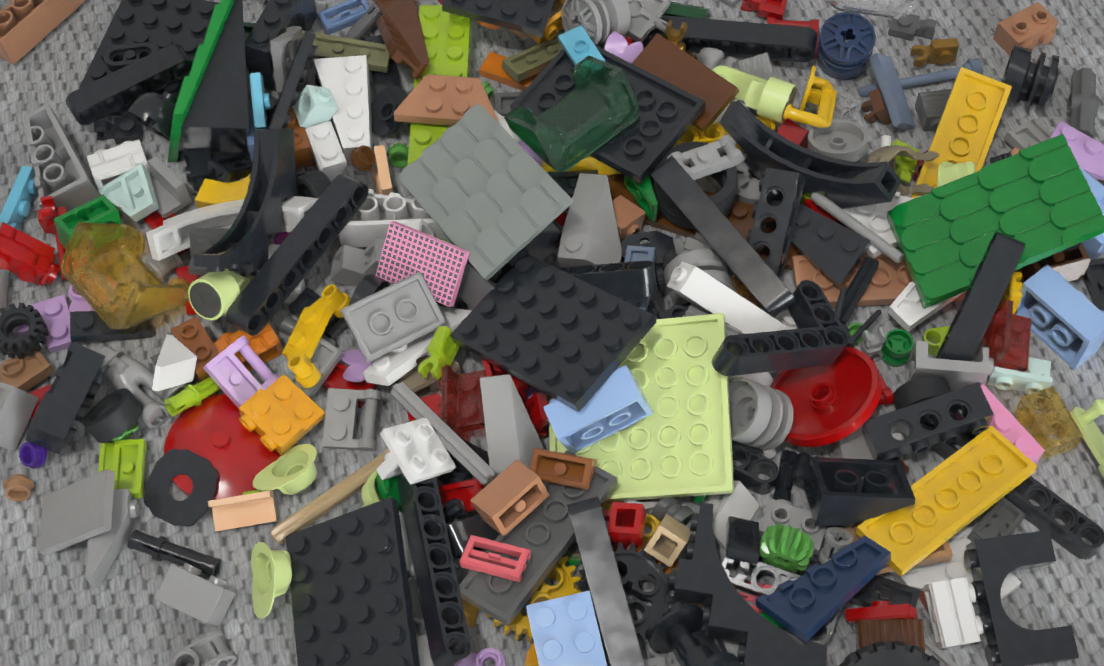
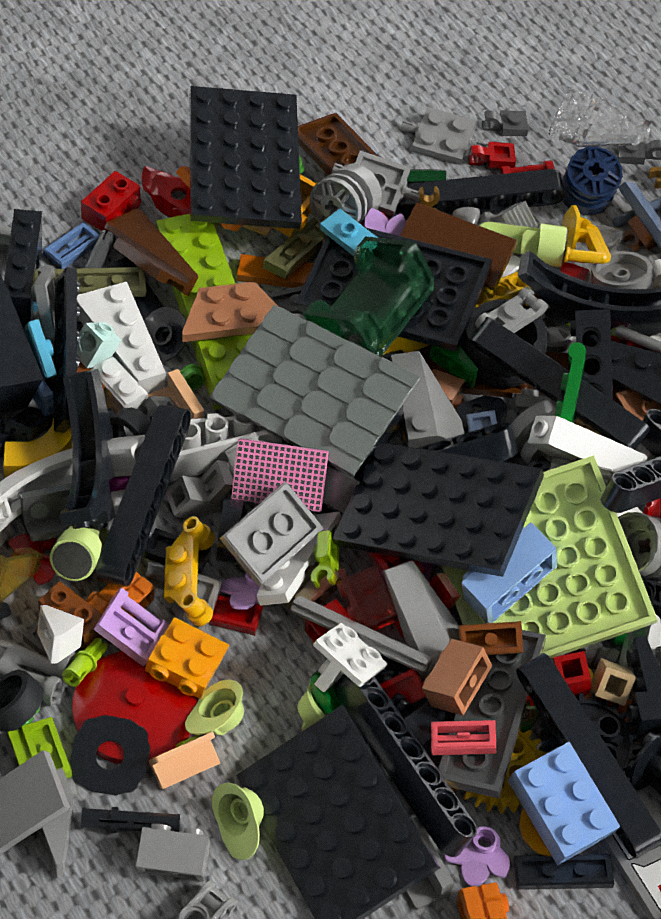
camera: 25 degrees left, 5 degrees down
tan axle [270,449,390,544] -> none
light grey plate [322,388,381,451] -> none
reddish brown plate [350,145,376,171] -> none
none -> green plate [555,342,586,422]

